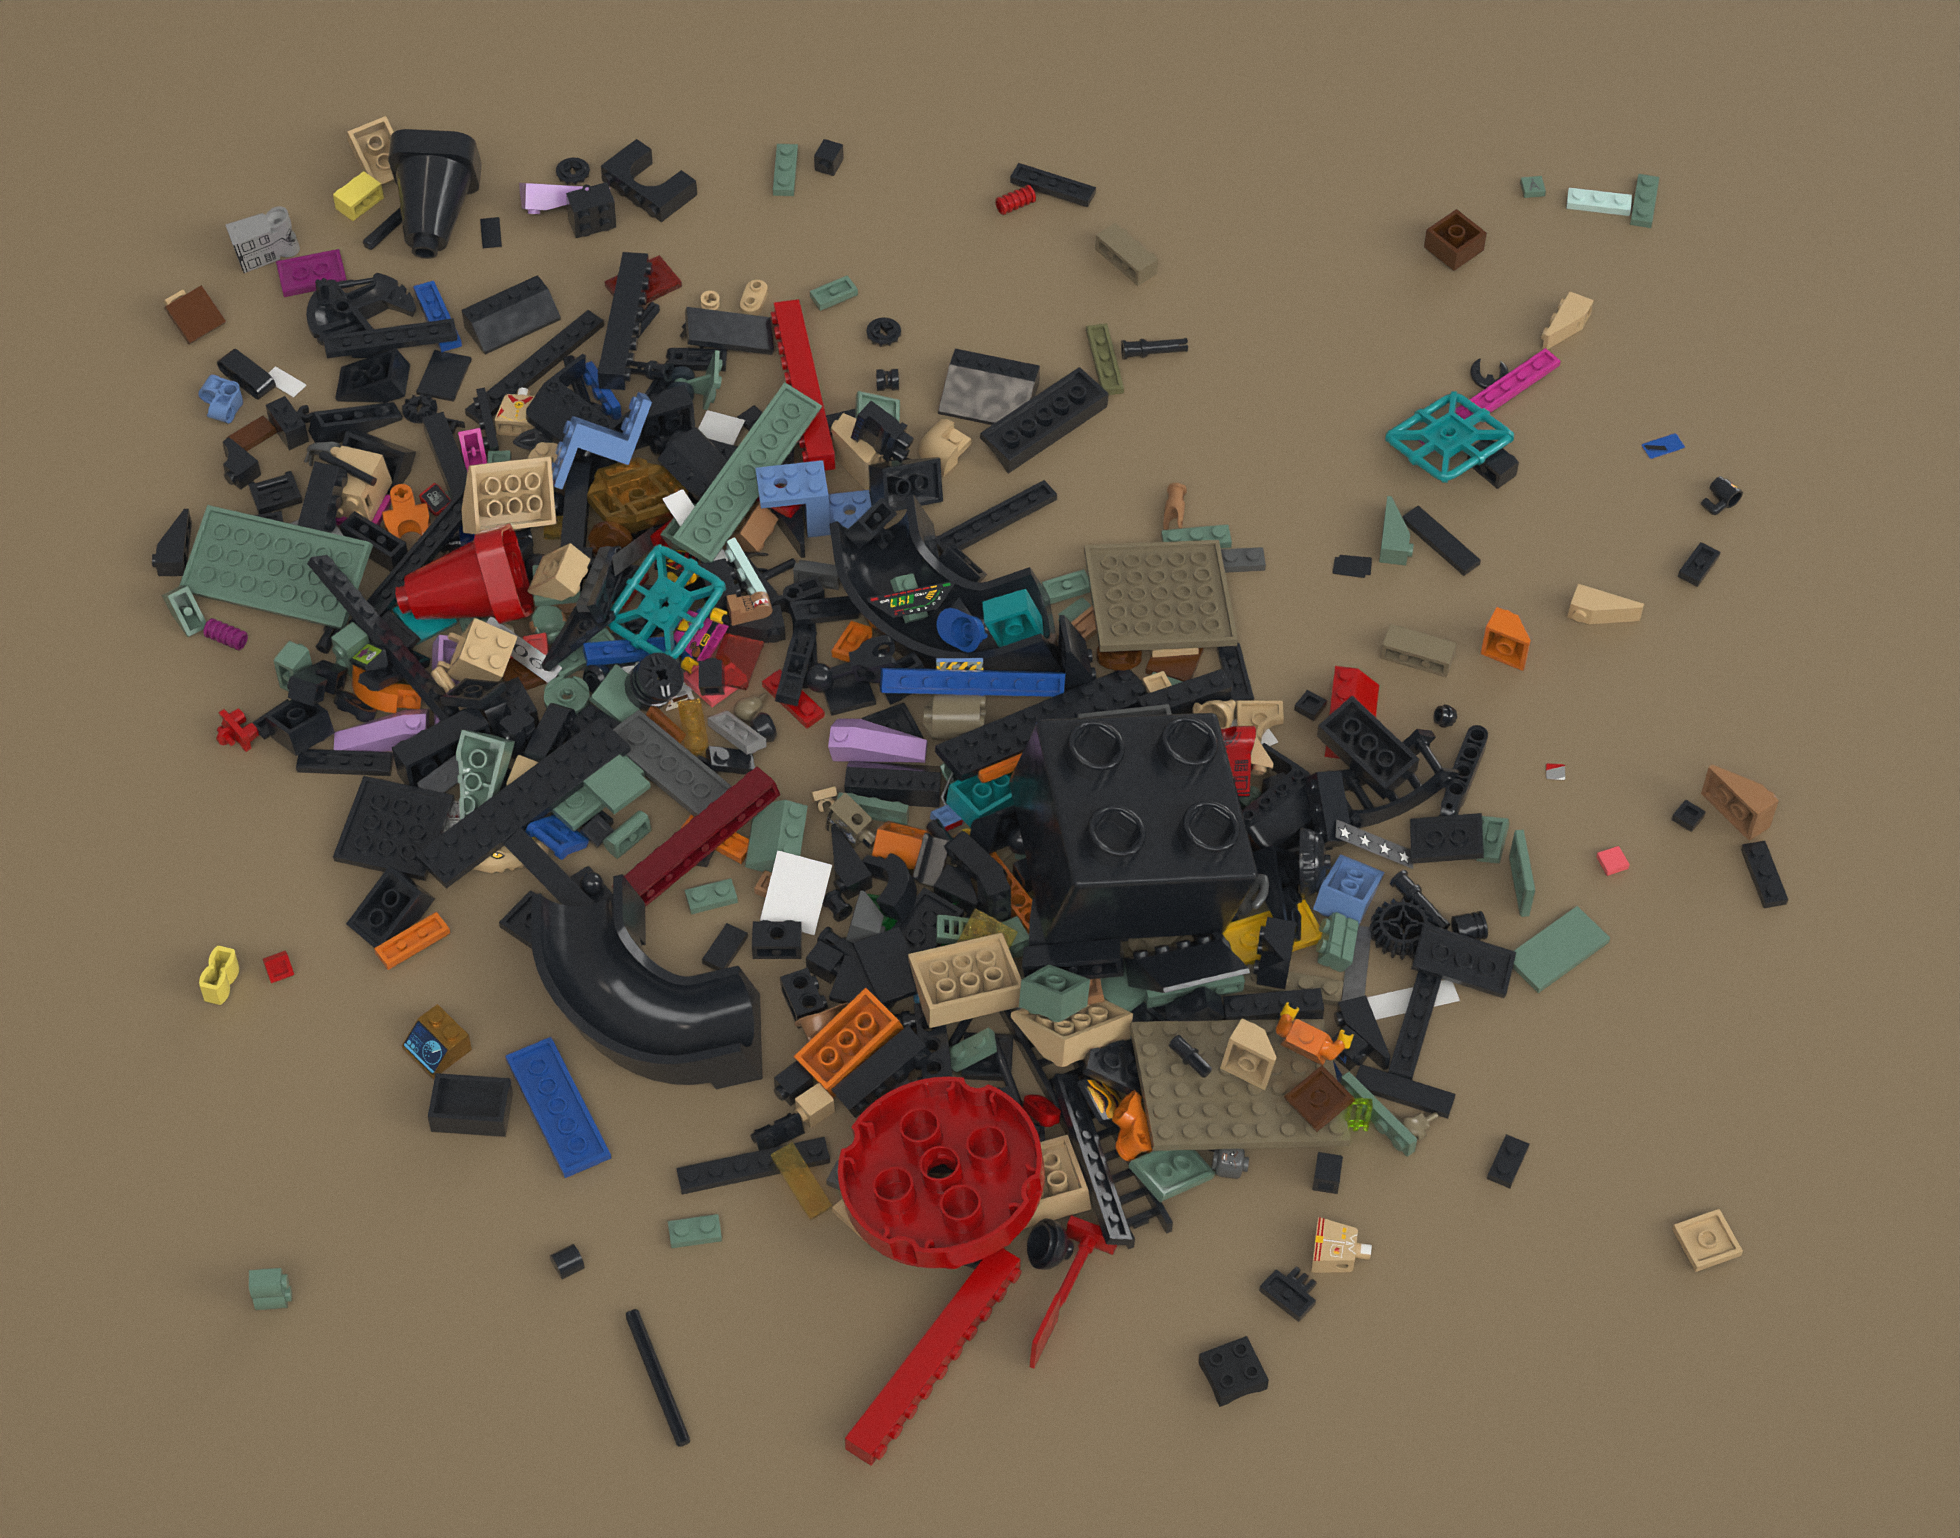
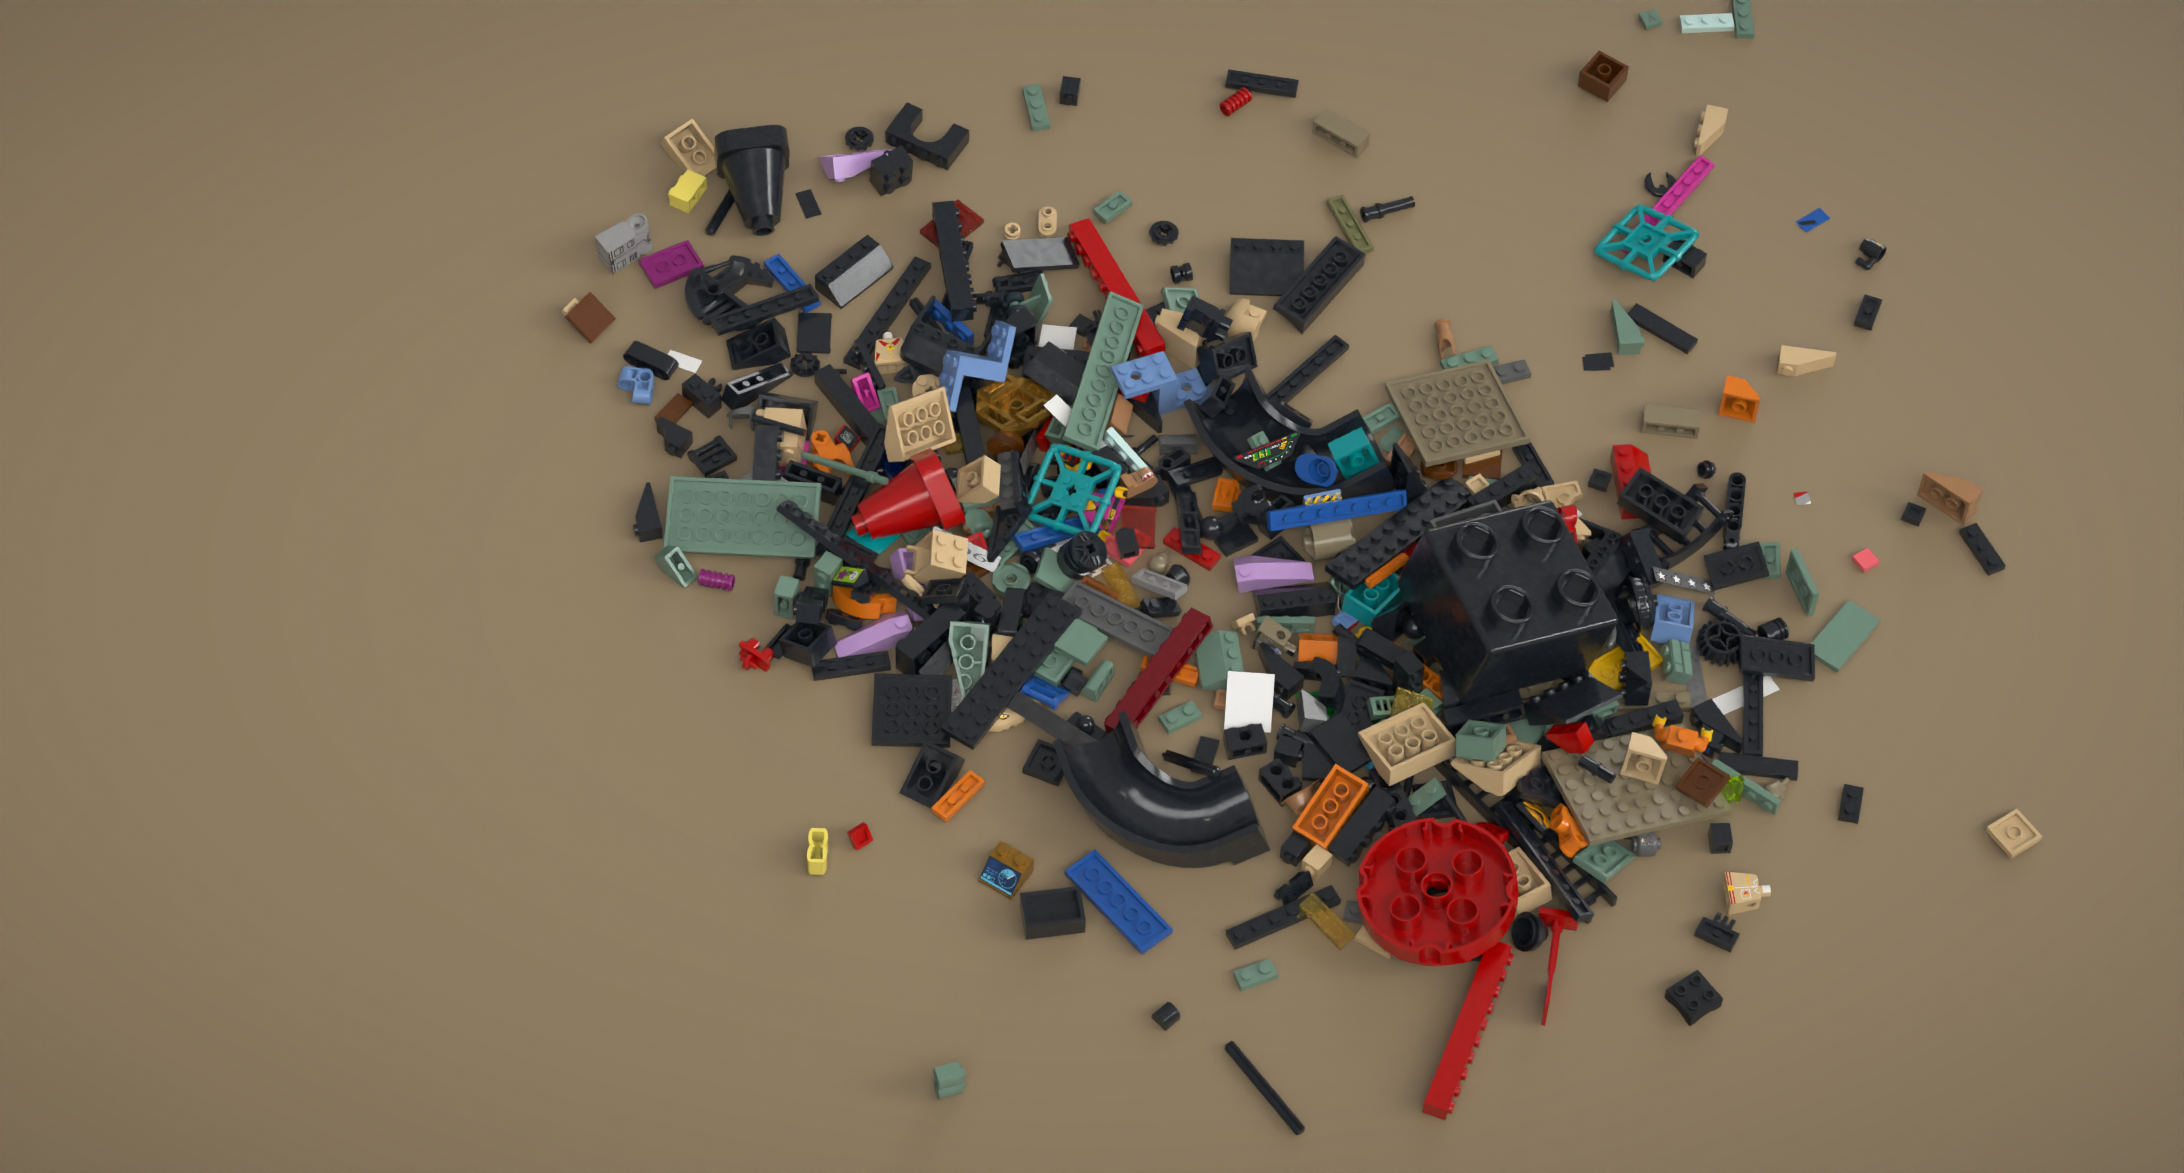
camera: 15 degrees left, 0 degrees up
none -> sand green bar [801,451,889,485]
none -> black axle [1162,750,1222,778]
none -> red slope [1545,722,1594,754]

